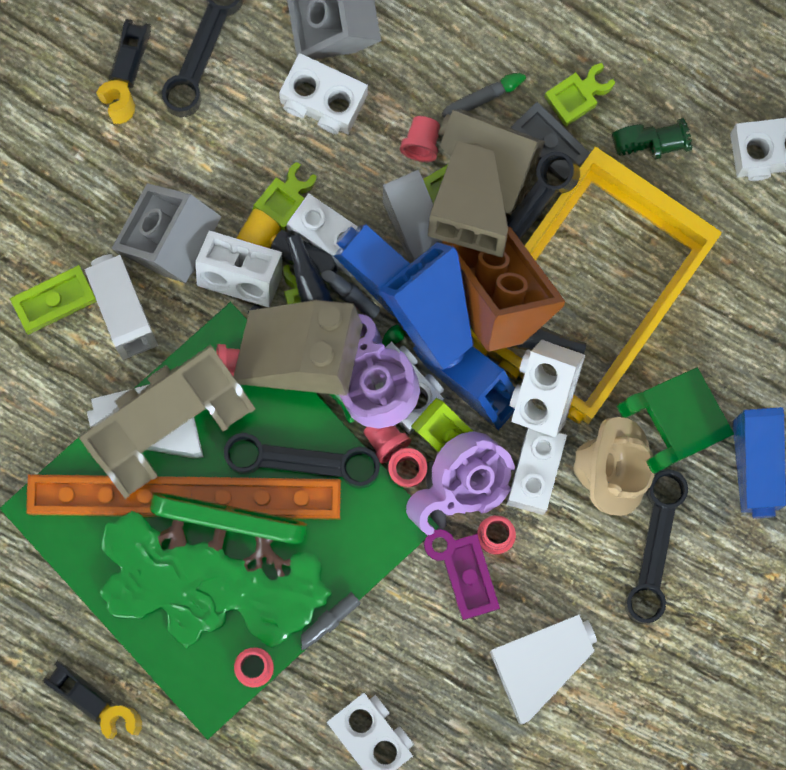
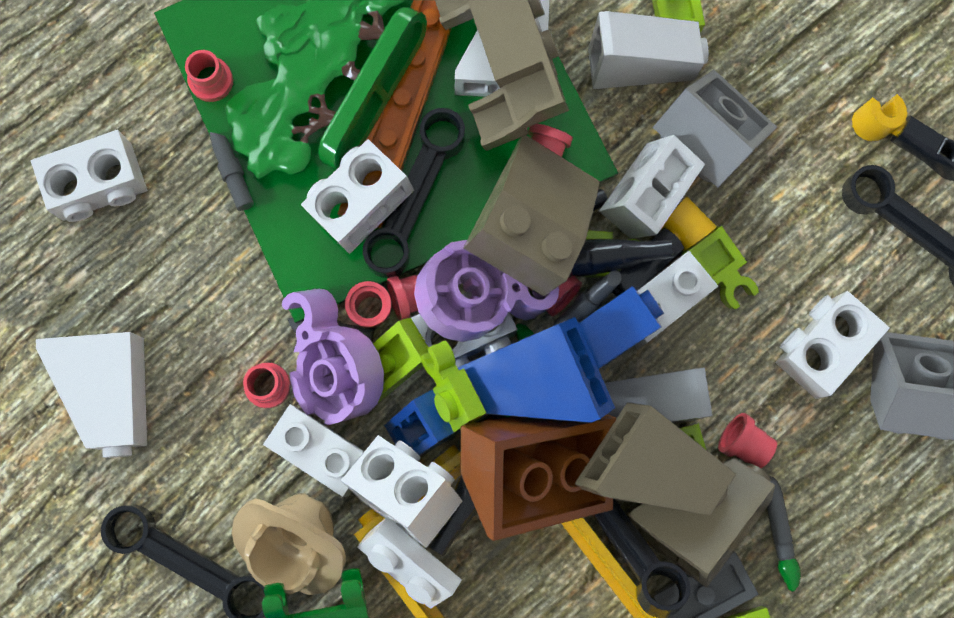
camera: 105 degrees right, 0 degrees up
magenta hinge [424,529,500,621] -> none
none -> white brick [301,139,414,254]
none -> white plate [357,517,462,609]
none -> lime plate [420,340,486,432]

